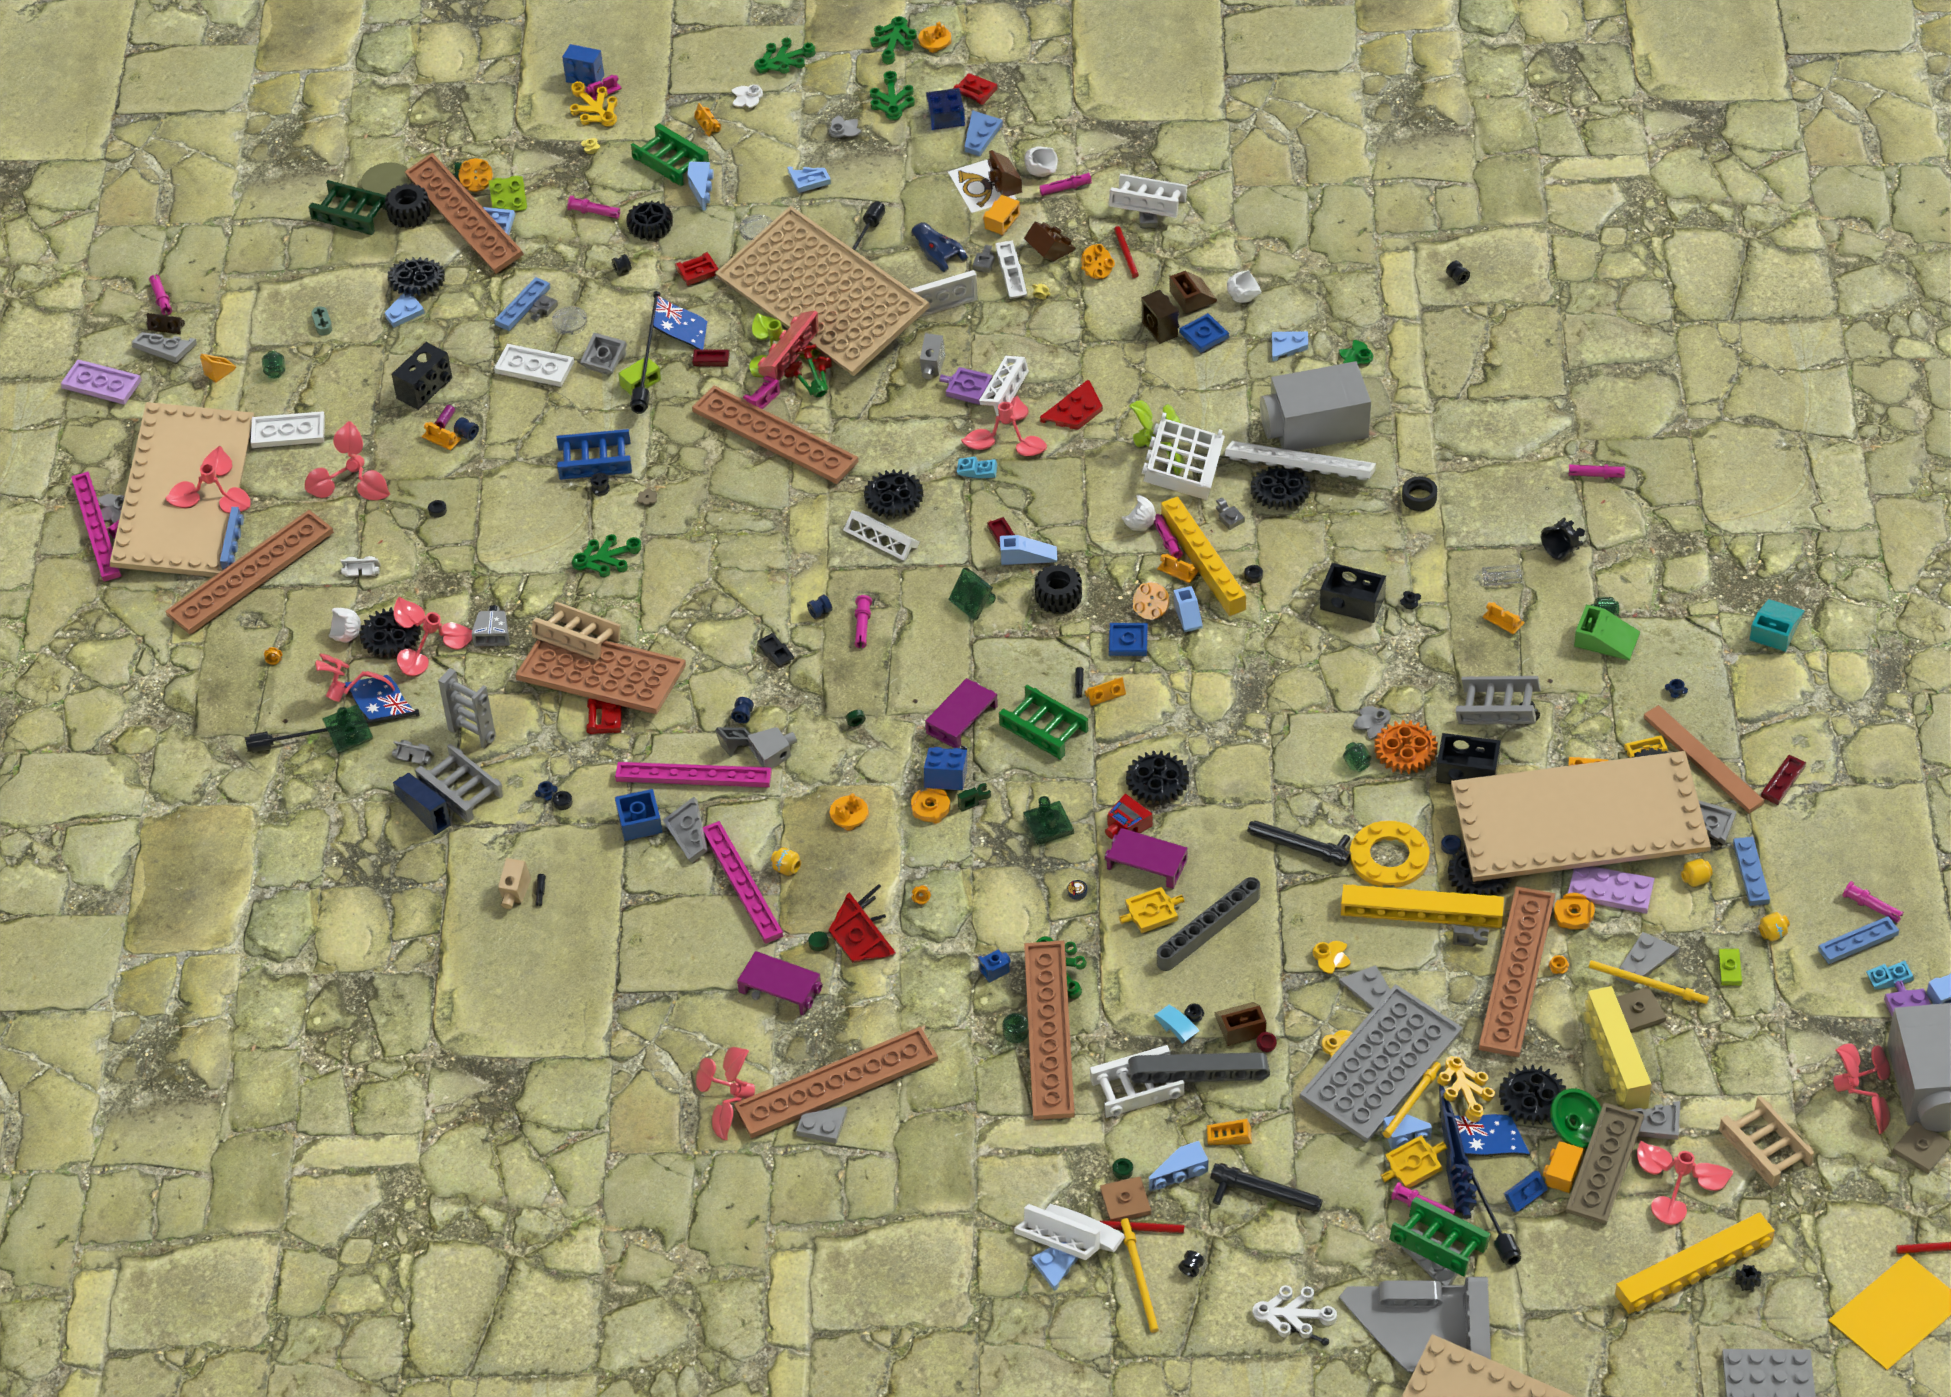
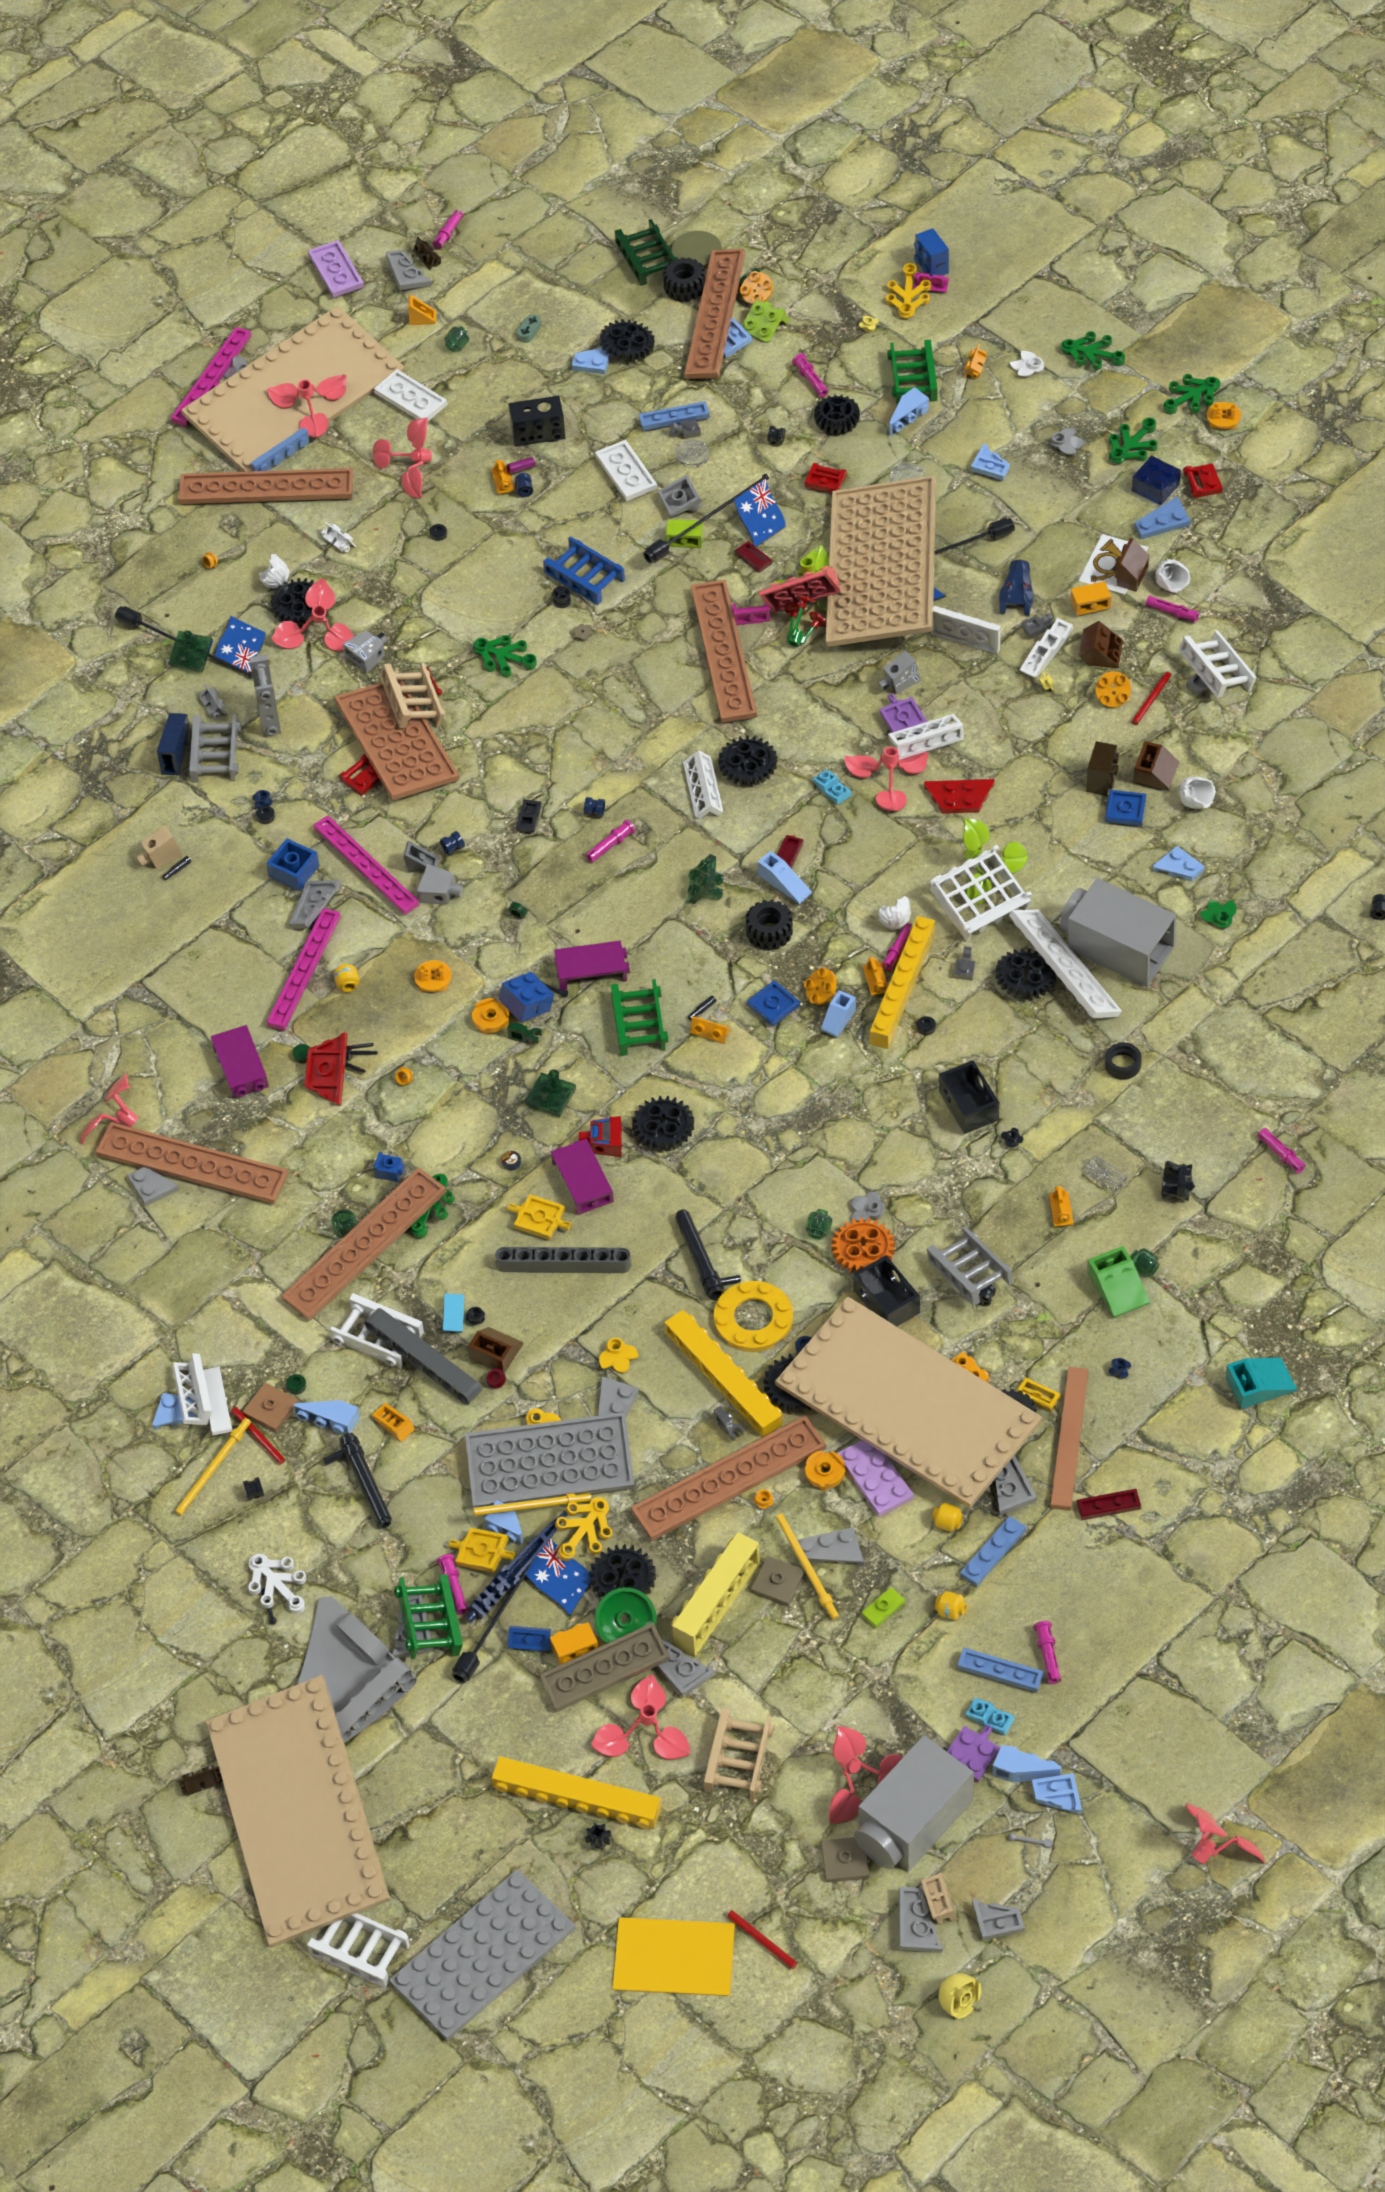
camera: 45 degrees right, 5 degrees up
coral plant [315,653,395,702] -> none

